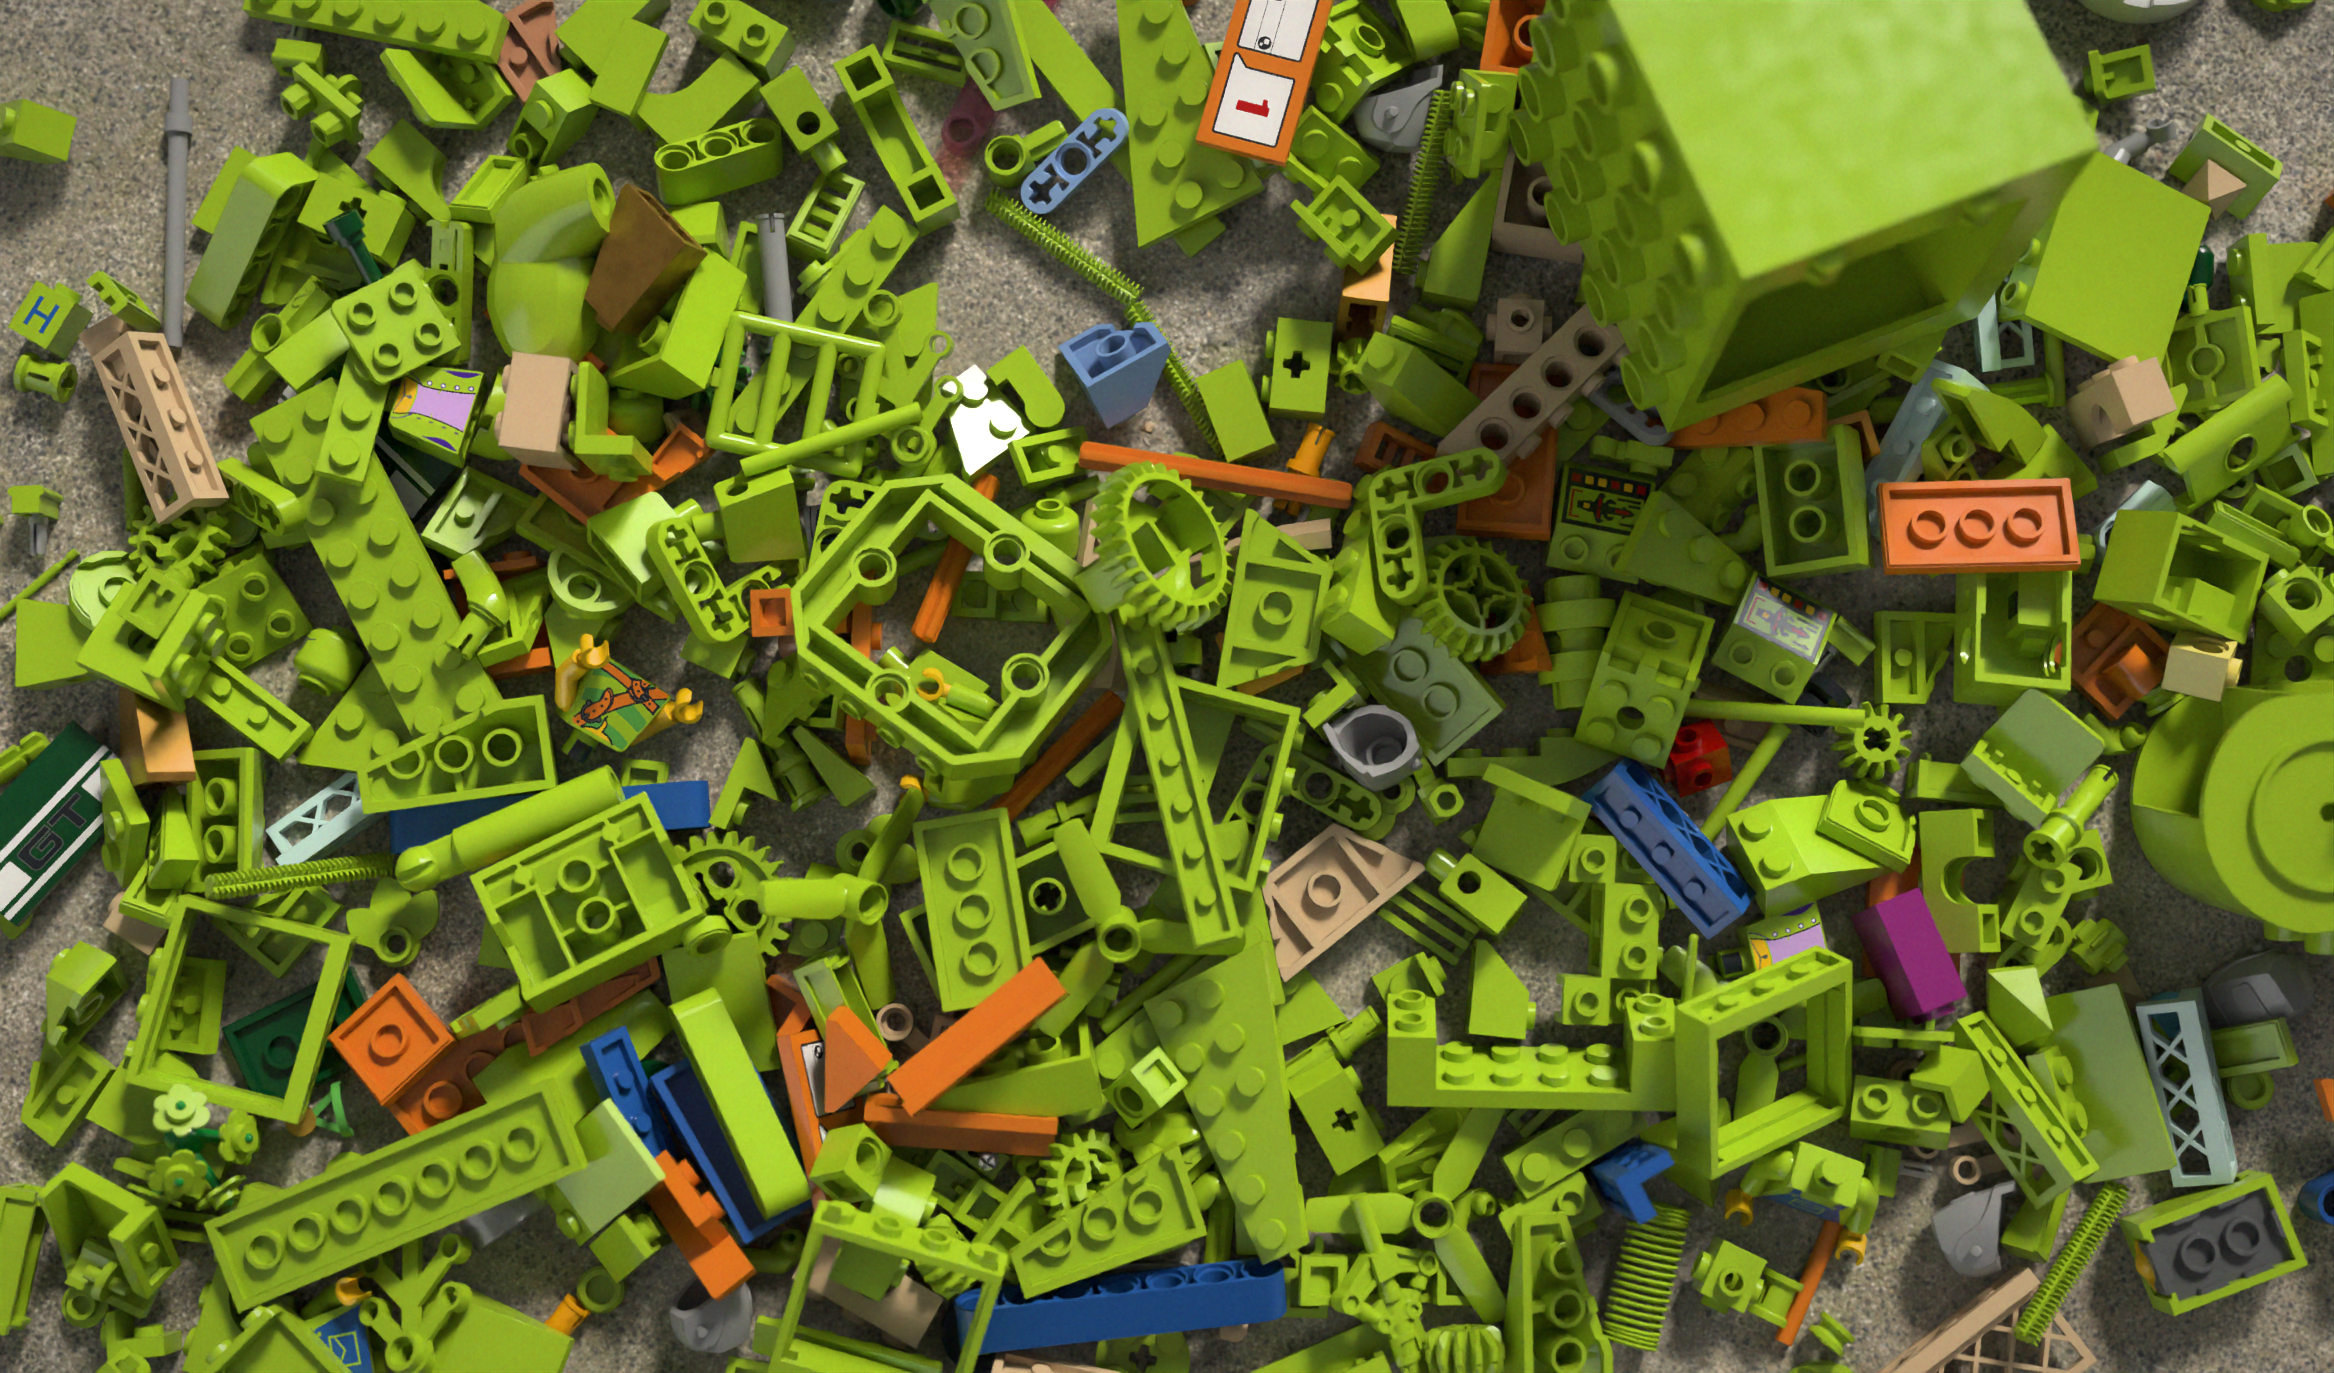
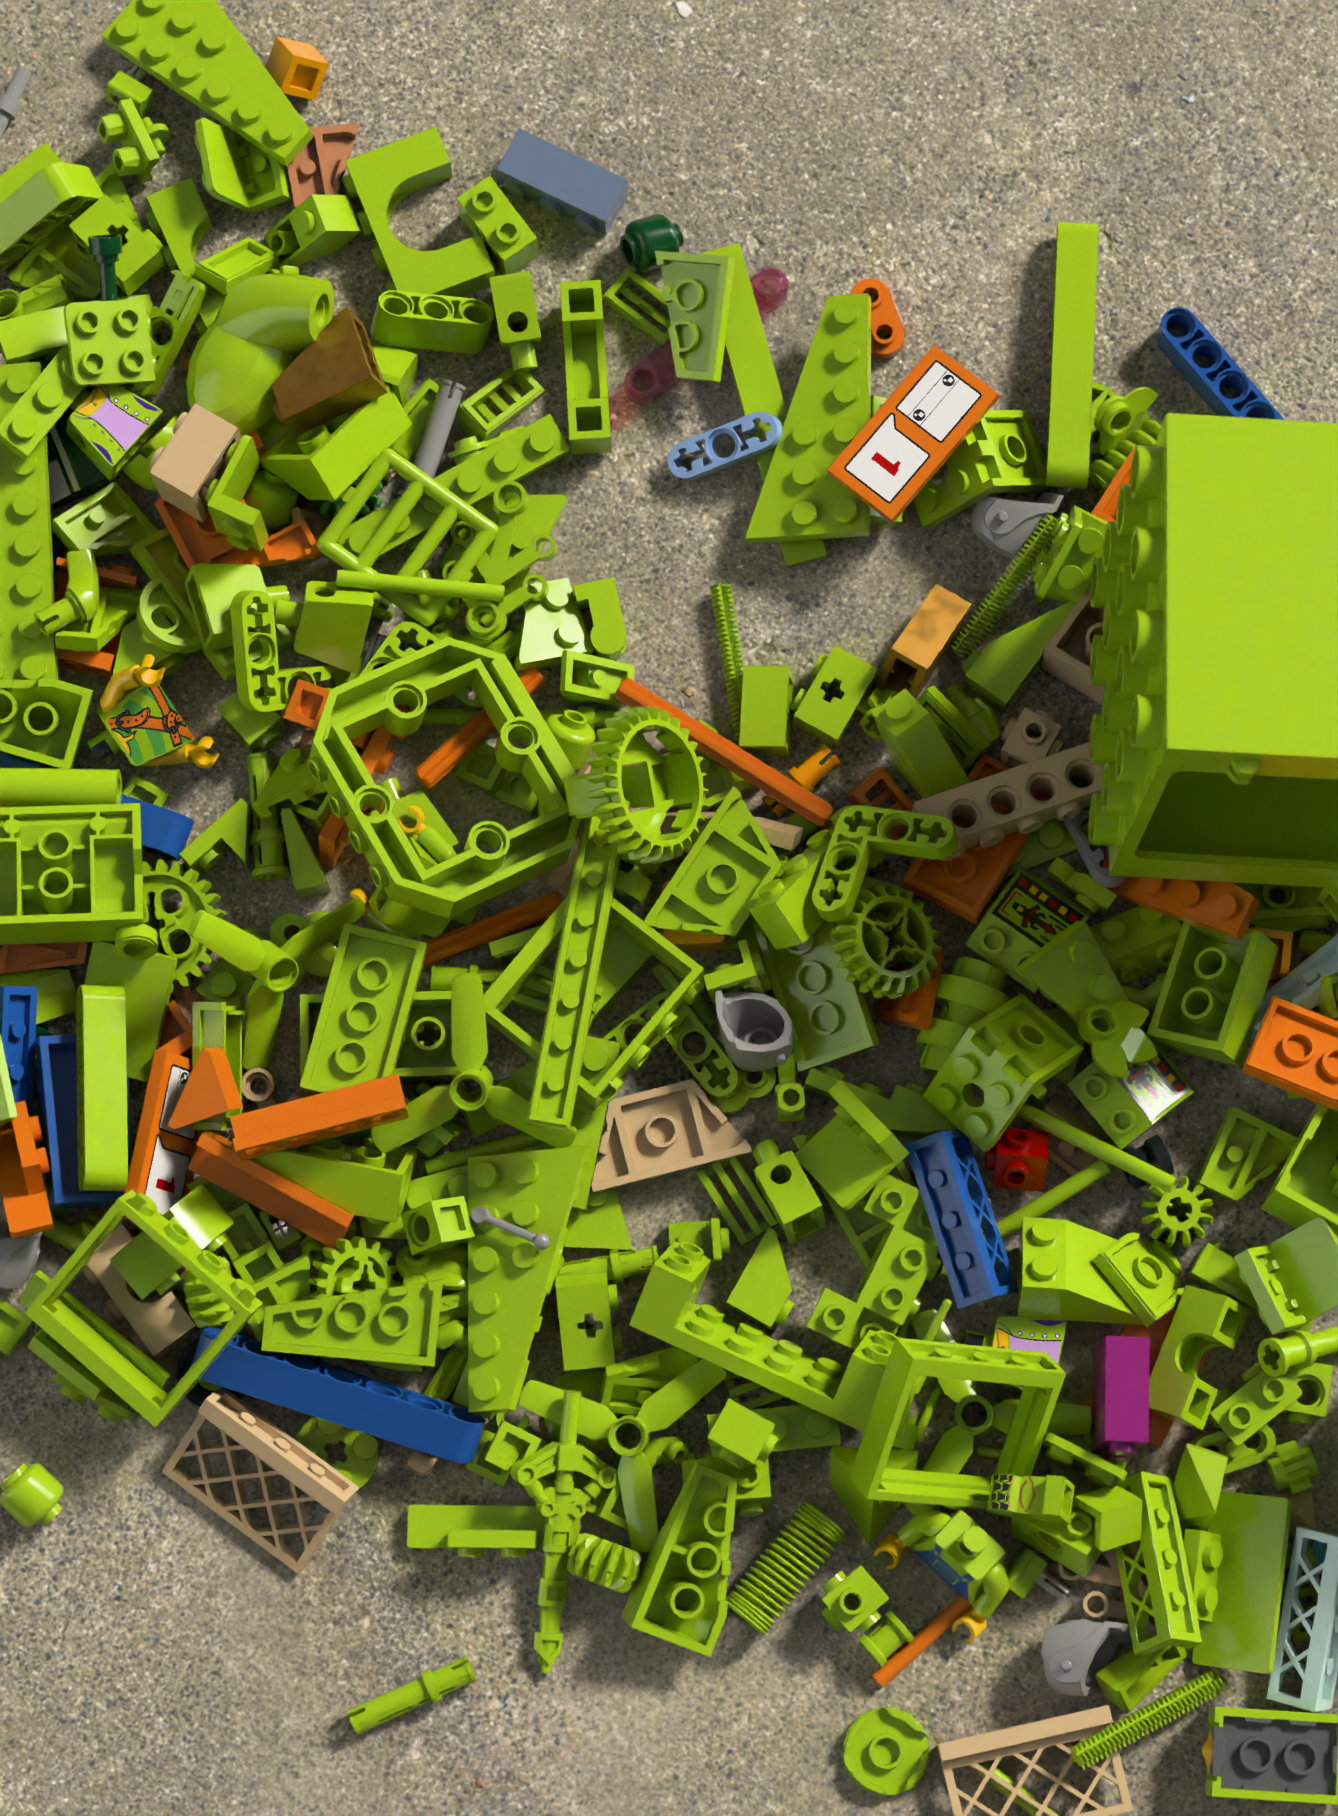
camera: 25 degrees right, 5 degrees down
lime tile [588,16,670,120] -> none
lime brick [809,1123,893,1203] -> none
lime axle [983,186,1144,307] -> none
lime axle [985,120,1068,188] -> none
medium blue slope [1057,322,1171,429] -> none
lime bracket [1278,105,1381,199] -> none
lime bracket [1290,174,1401,276] -> none
blue fence [1585,1137,1674,1225] -> none
lime bush [1807,1310,1856,1358] -> none
lime piece [1810,615,1877,679] -> none
none -> light grey hinge [471,1206,550,1250]
none -> lime brick [707,1399,778,1470]
none -> lime leg [987,1474,1075,1525]
none -> lime plate [1078,1001,1158,1078]

